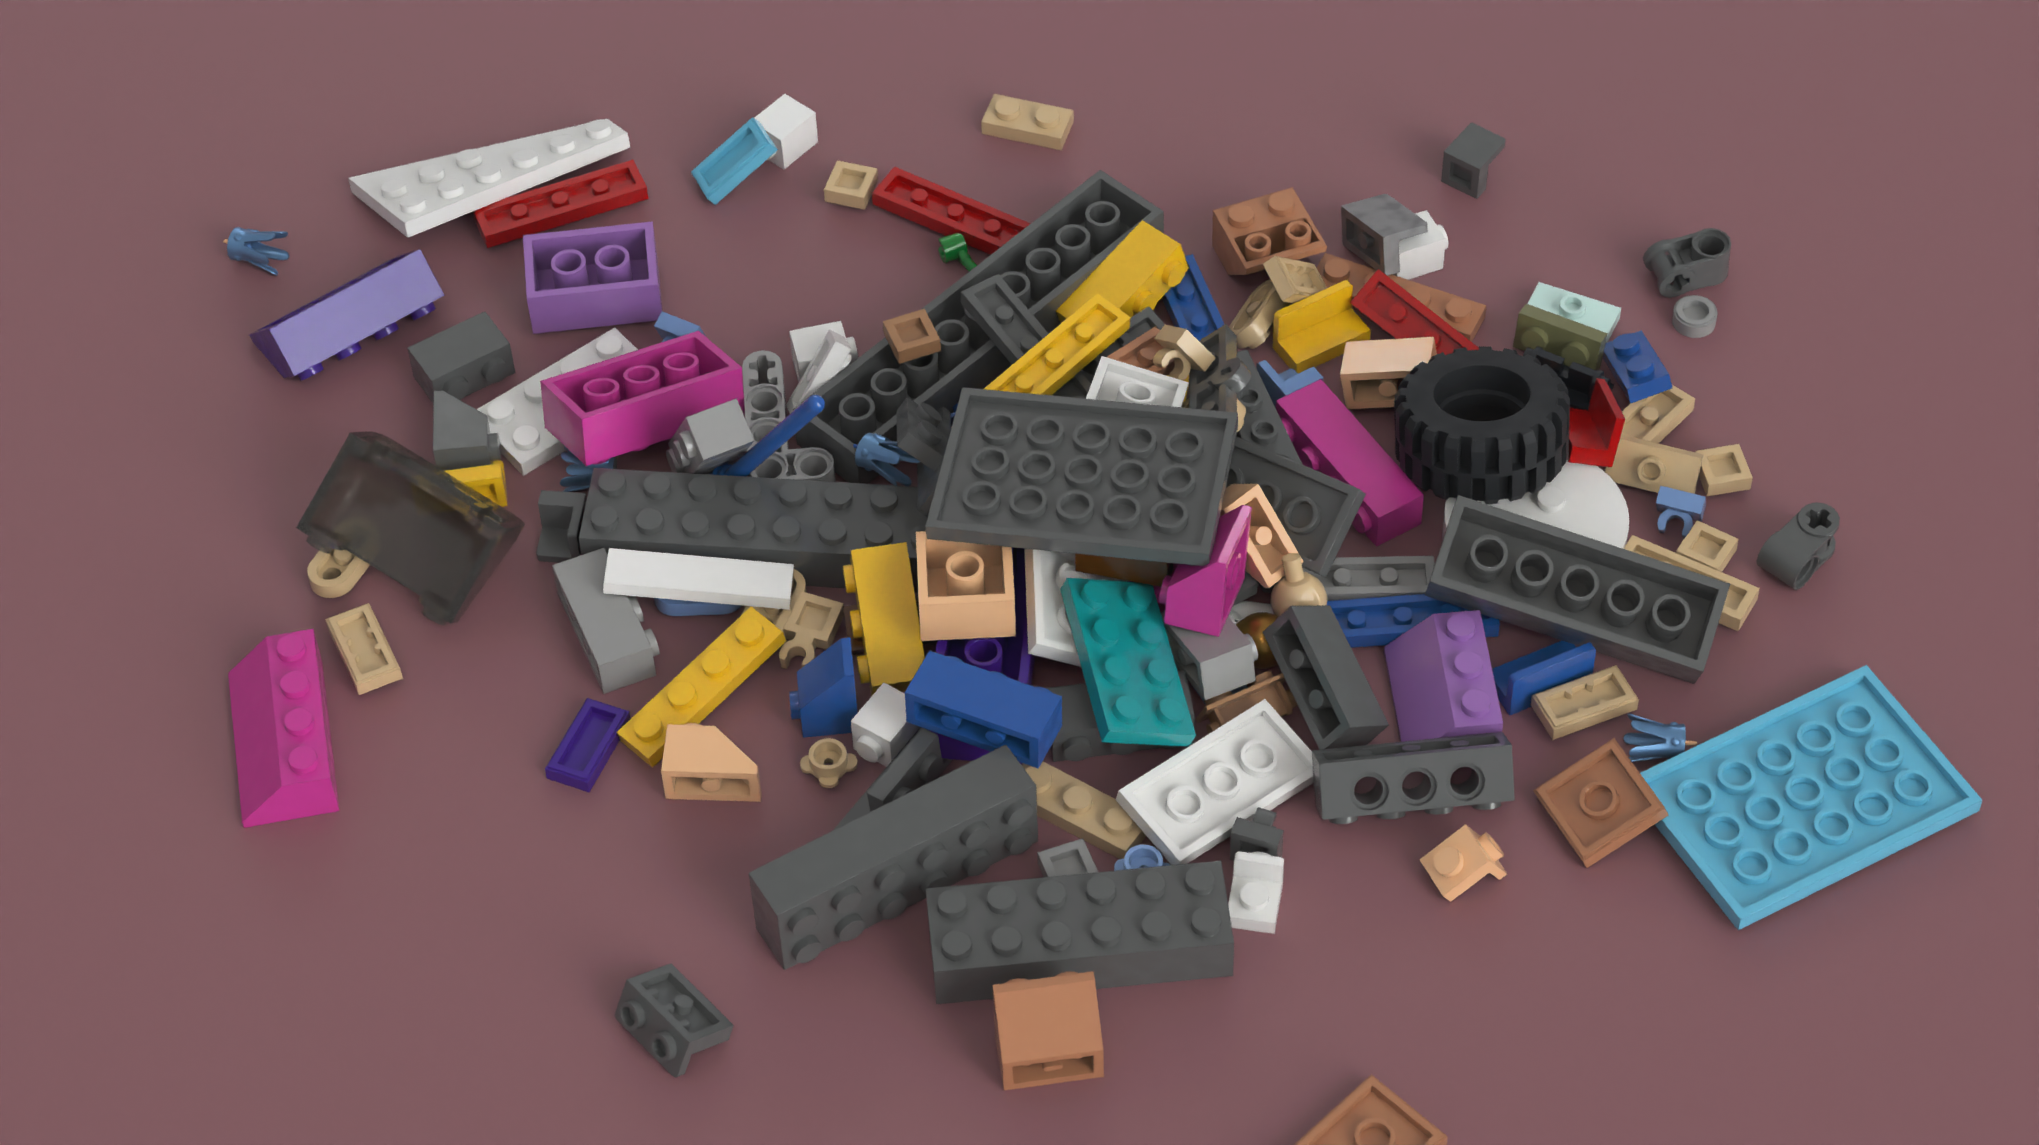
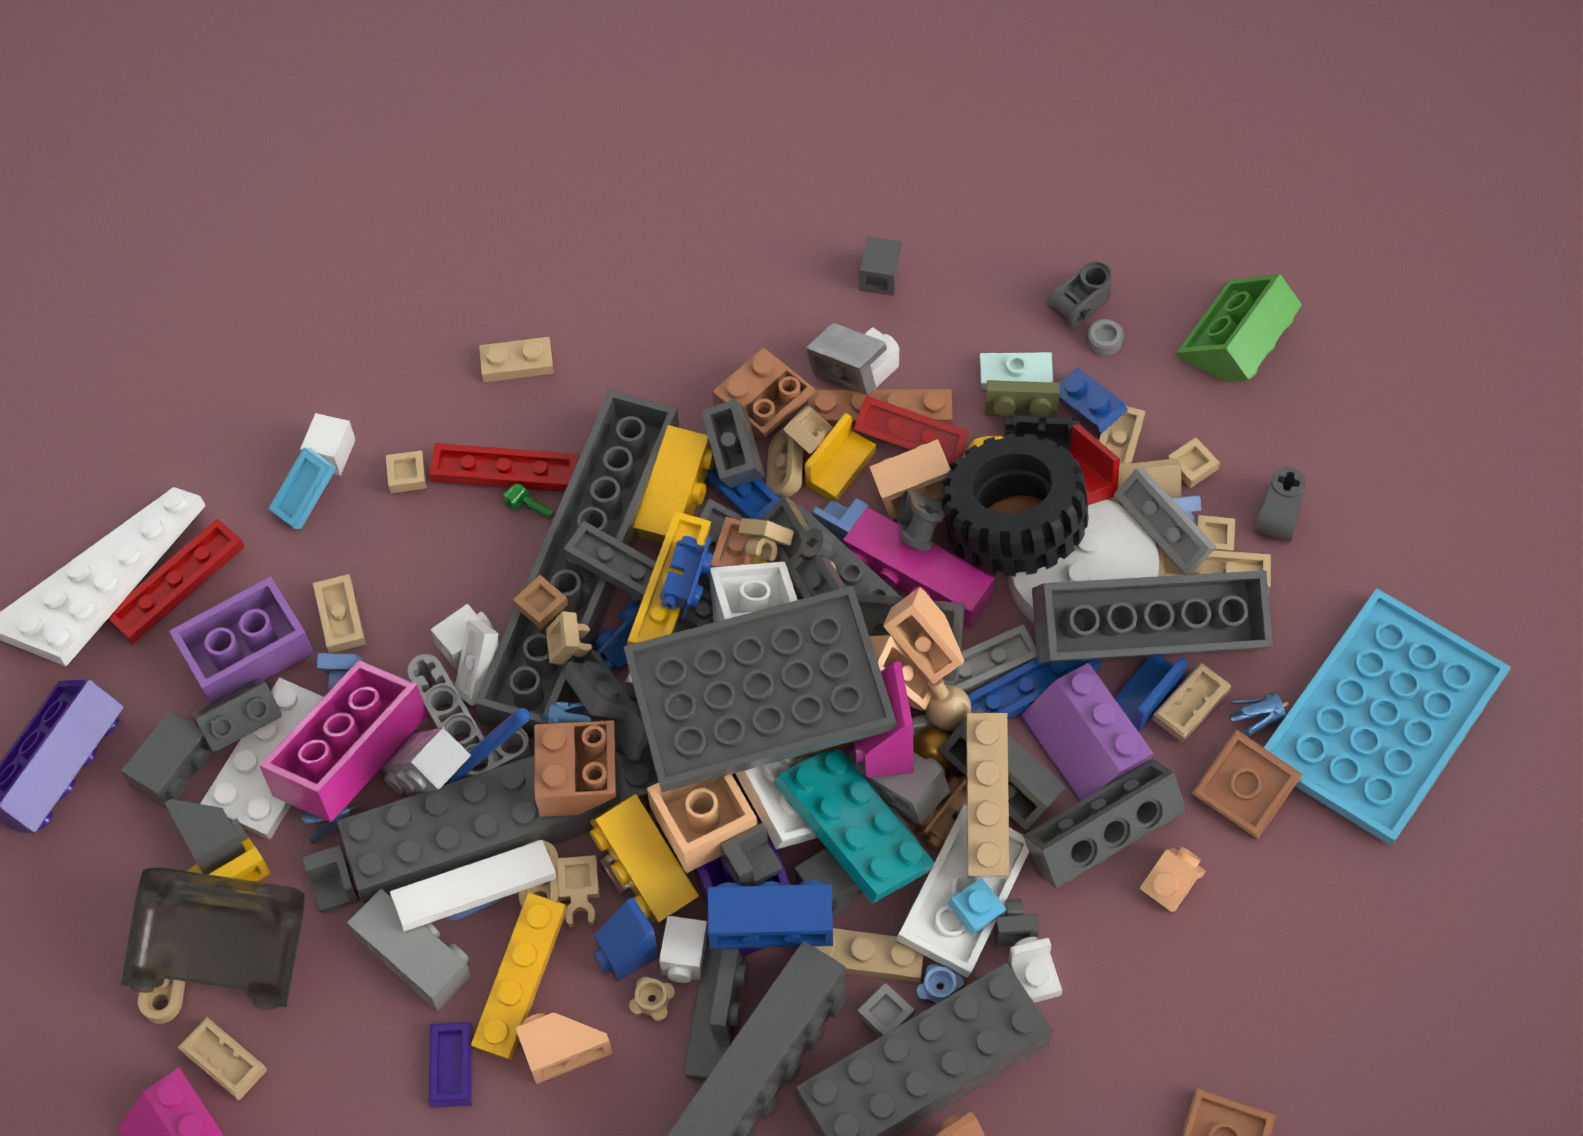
camera: 25 degrees left, 10 degrees up
none -> dark grey bracket [190,678,282,752]
none -> tan plate [313,574,366,654]
none -> nougat slope [534,720,616,817]
none -> tan tile [546,611,592,665]
none -> blue hinge [660,536,714,620]
none -> dark grey brick [701,399,765,488]
none -> dark grey panel [720,823,782,886]
none -> light nougat slope [883,587,964,684]
none -> dark grey piece [896,490,945,551]
none -> medium azure plate [948,878,1006,936]
none -> tan brick [966,713,1009,878]
none -> light grey plate [1114,468,1216,575]
none -> bright green slope [1176,274,1302,382]

